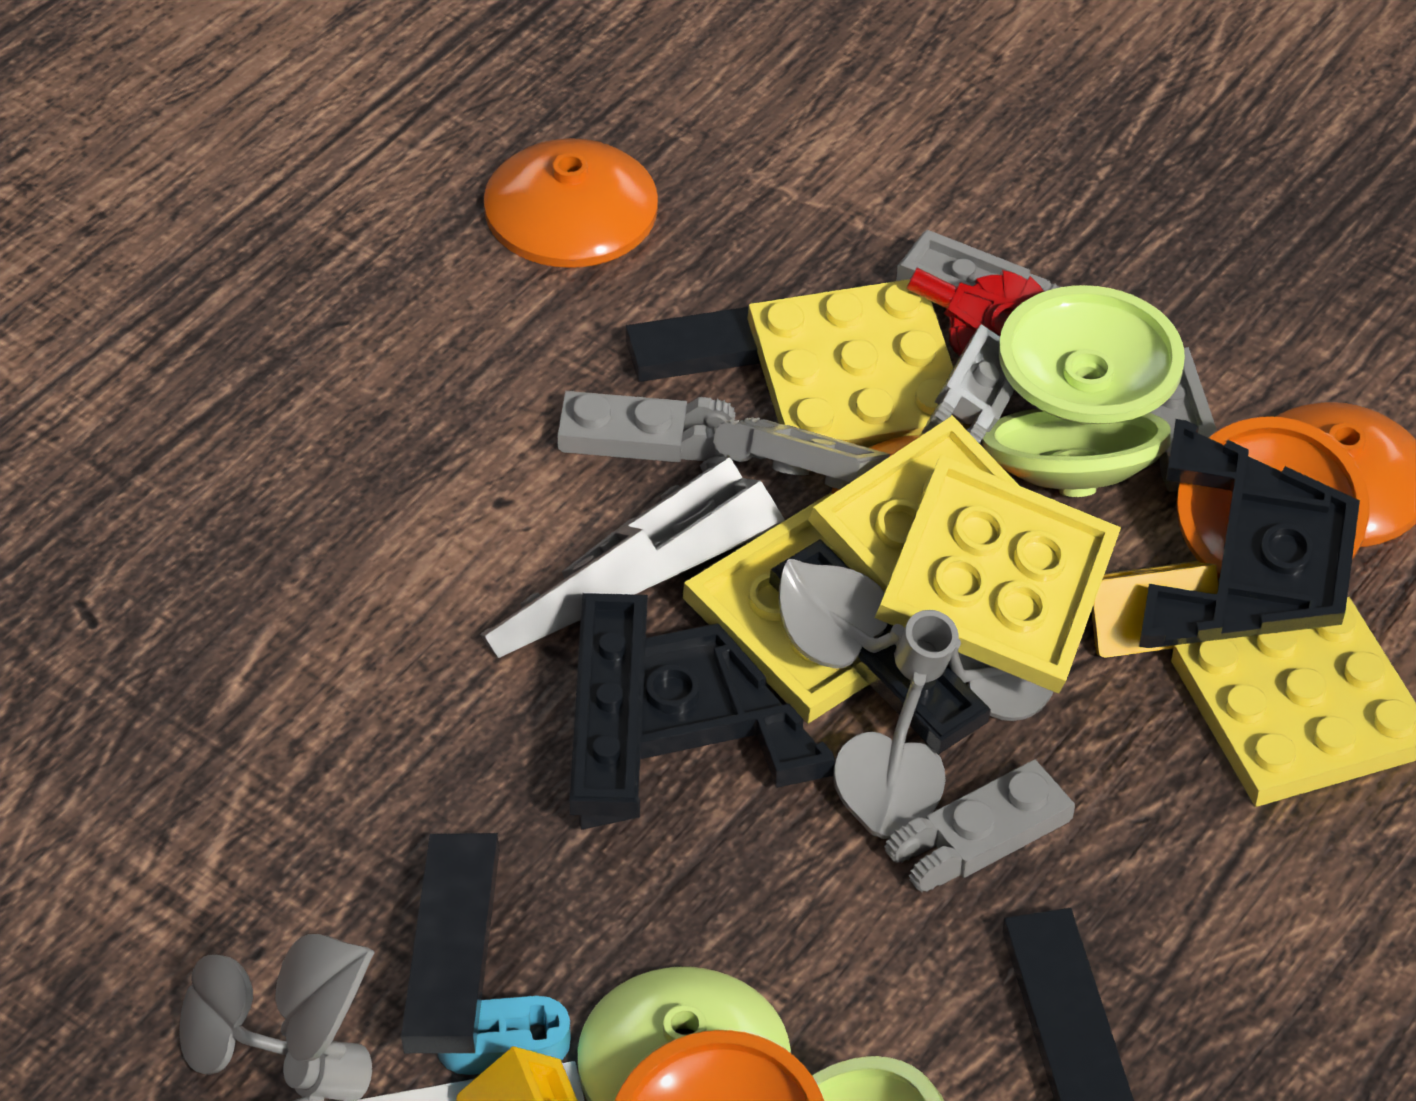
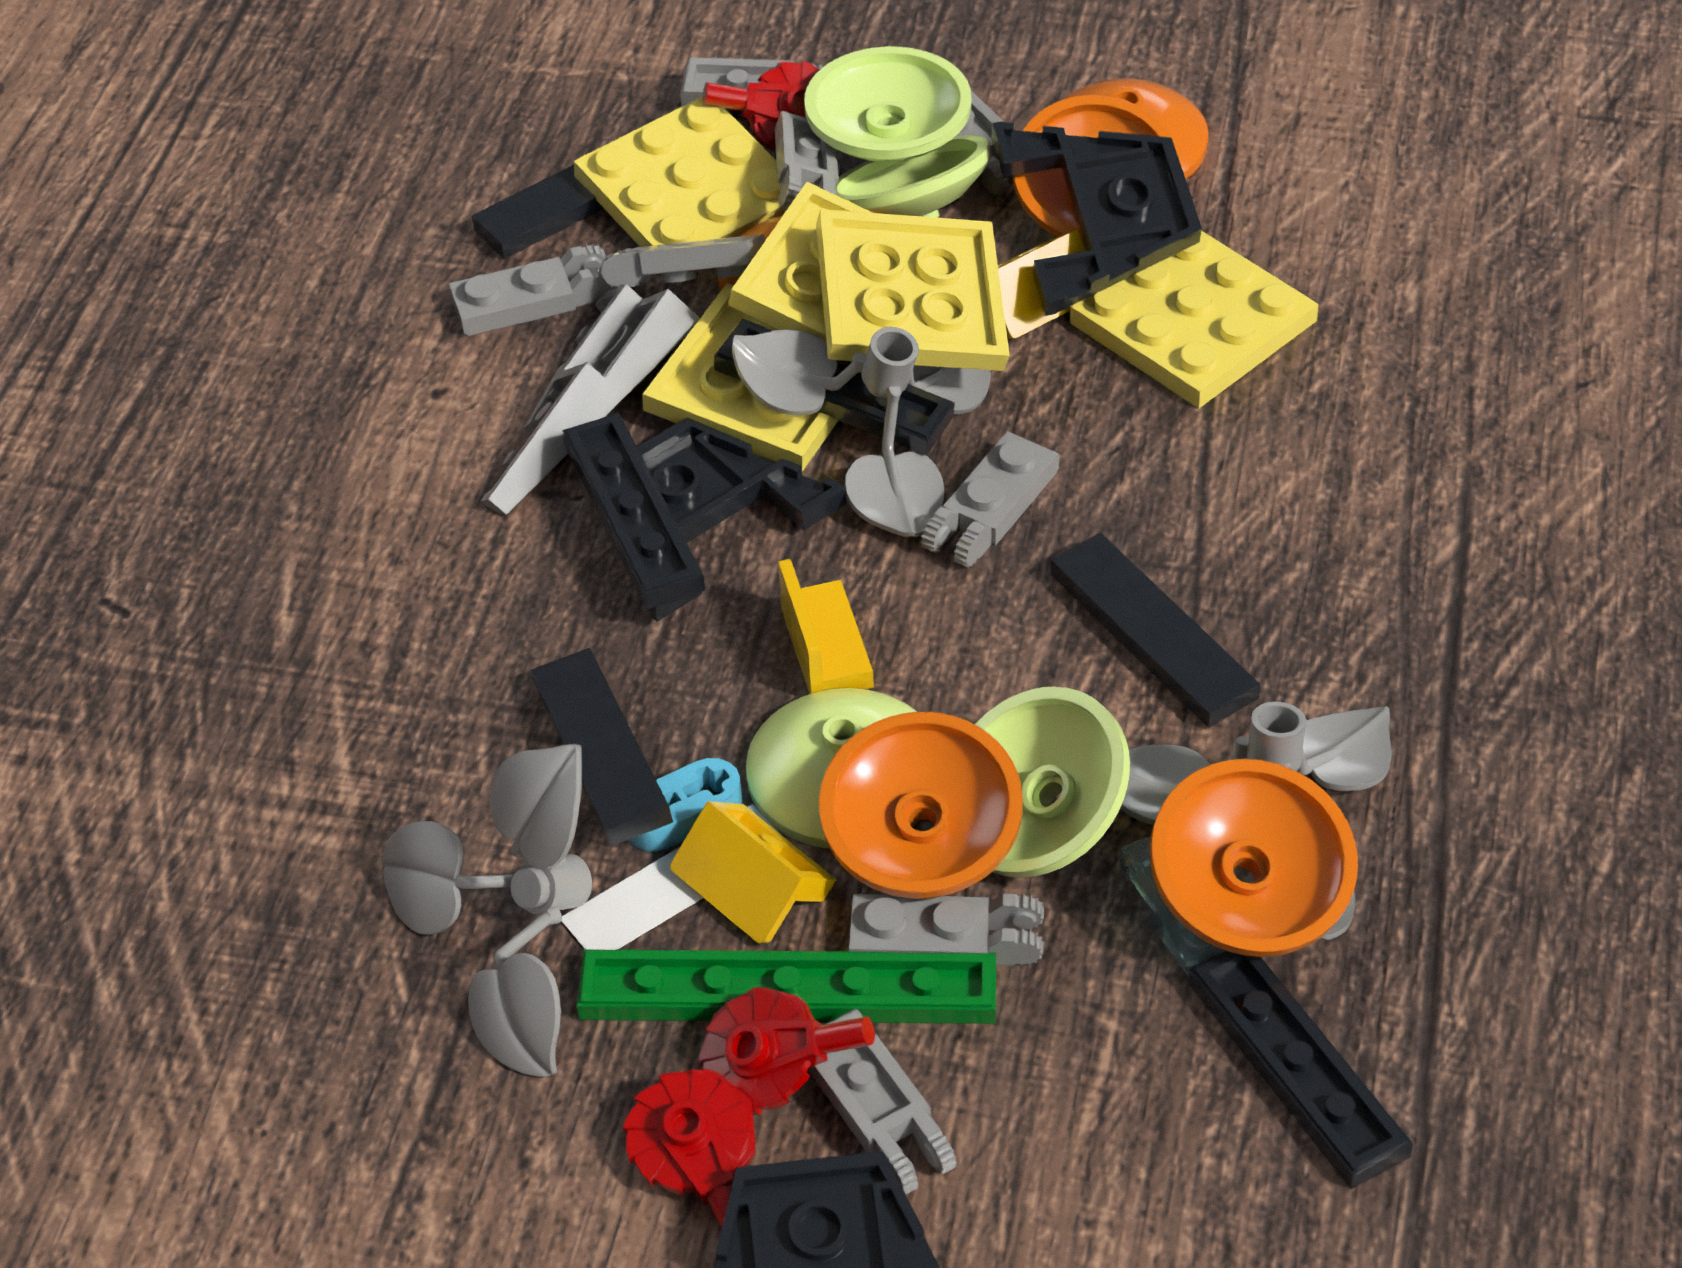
camera: 20 degrees left, 0 degrees up
orange dish [484,138,658,268] -> none
none -> yellow panel [778,559,874,694]

